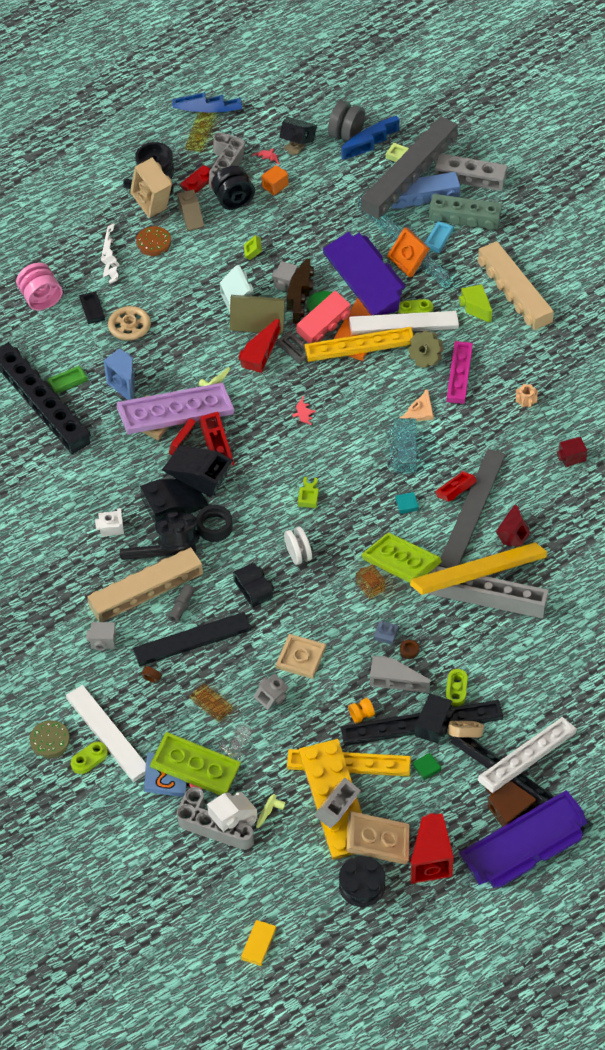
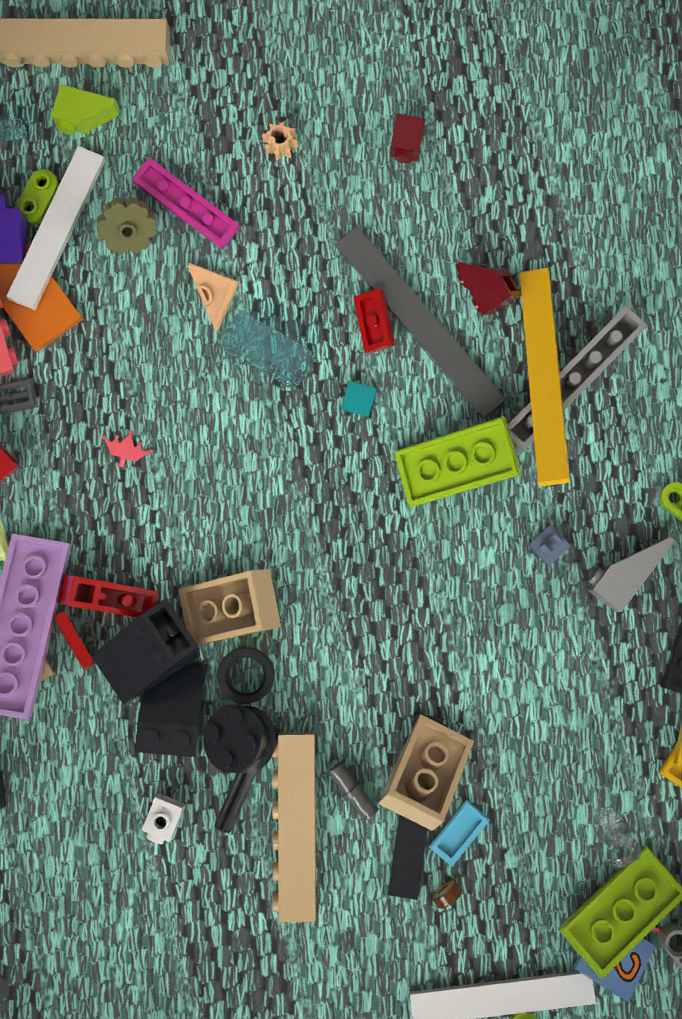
camera: 55 degrees left, 30 degrees up
light grey brick [87,622,116,651] -> none
clear orange tile [190,683,233,722] -> none
black brick [233,562,274,608] -> none
light grey brick [253,673,289,710] -> none
tan tile [276,634,326,679] -> none
white head [284,527,312,565] -> none
lime plate [297,477,319,508] -> none
yellow tile [304,327,414,362] -> none
light orange wheel [348,697,375,724] -> none
clear orange brick [356,564,385,599] -> none
reddish brown tile [400,640,420,659] -> none
none -> tan slope [178,569,281,645]
none -> tan slope [378,714,474,831]
none -> medium azure tile [428,799,490,867]

